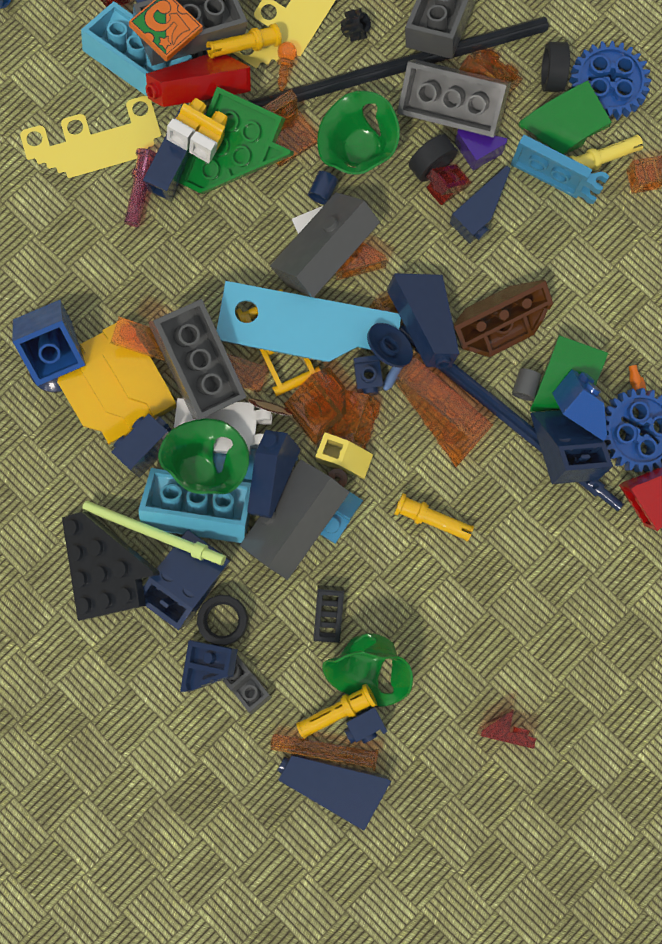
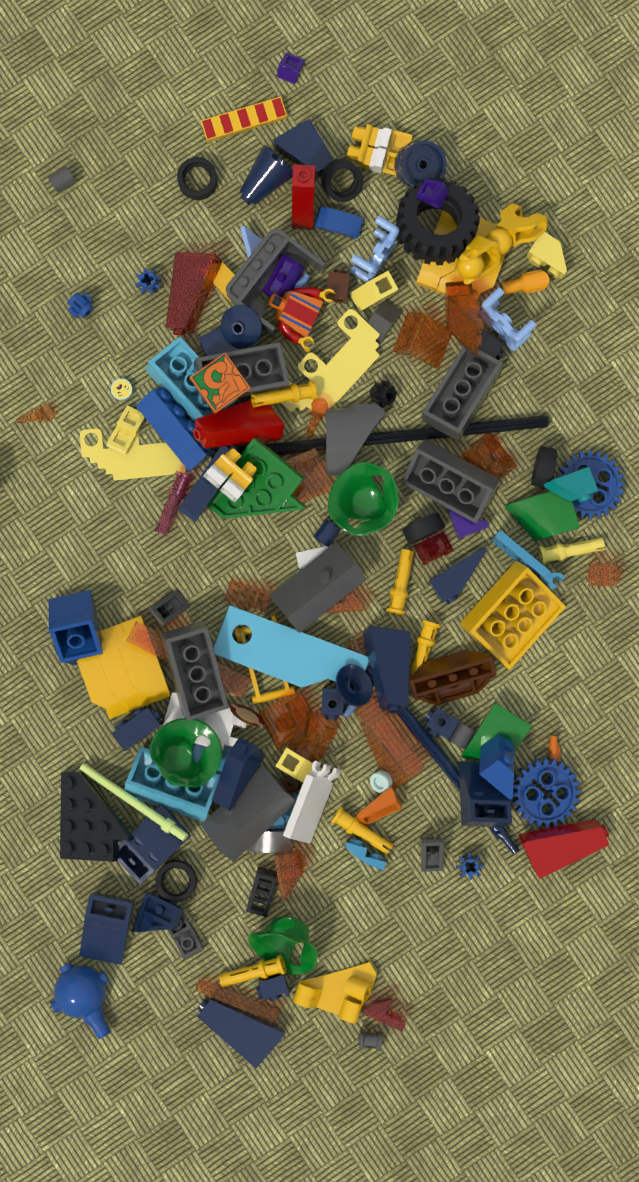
camera: 10 degrees right, 5 degrees up
none -> blue piece [50,962,112,1040]
none -> dark blue slope [79,892,135,965]
none -> light yellow slope [107,405,145,455]
none -> light yellow tile [111,379,133,401]
none -> blue brick [136,387,215,471]
none -> dark grey slope [149,590,190,628]
none -> clear orange slope [224,580,271,612]
none -> dark grey slope [247,829,291,853]
none -> clear orange slope [274,849,308,901]
none -> white tile [283,761,340,843]
none -> yellow panel [292,962,377,1024]
none -> dark grey panel [326,404,386,476]
none -> dark azure slope [345,838,386,870]
none -> orange slope [357,787,403,826]
none -> dark grey bush [359,1030,382,1051]
none -> light aqua tile [370,770,392,793]
none -> yellow pin [386,549,414,615]
none -> yellow pin [409,620,441,678]
none -> dark grey slope [420,837,444,872]
none -> dark blue brick [424,707,459,739]
none -> blue gear [456,852,484,880]
none -> yellow slope [459,561,566,670]
none -> teal slope [544,467,598,503]

